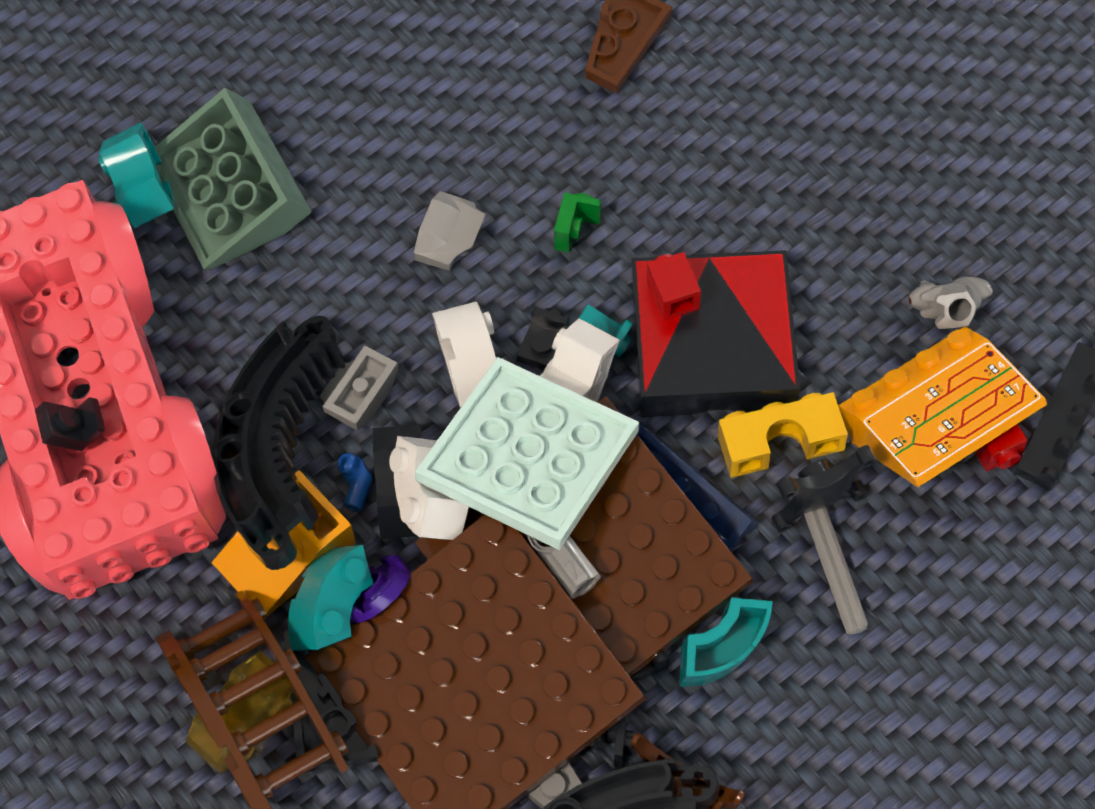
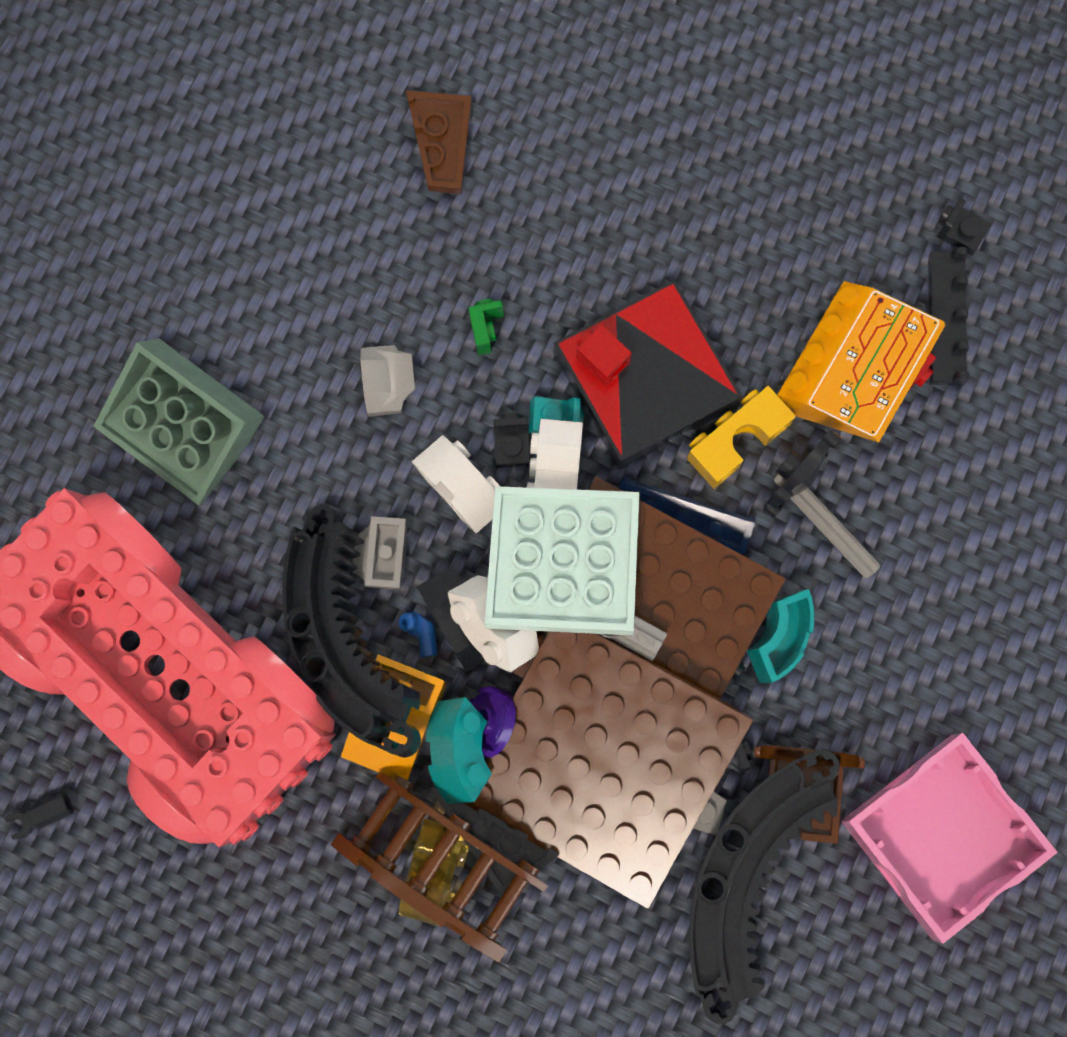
camera: 25 degrees left, 15 degrees up
black bracket [35,397,105,451] -> none
teal brick [98,122,174,228] -> none
light grey animal [909,276,993,329] -> none

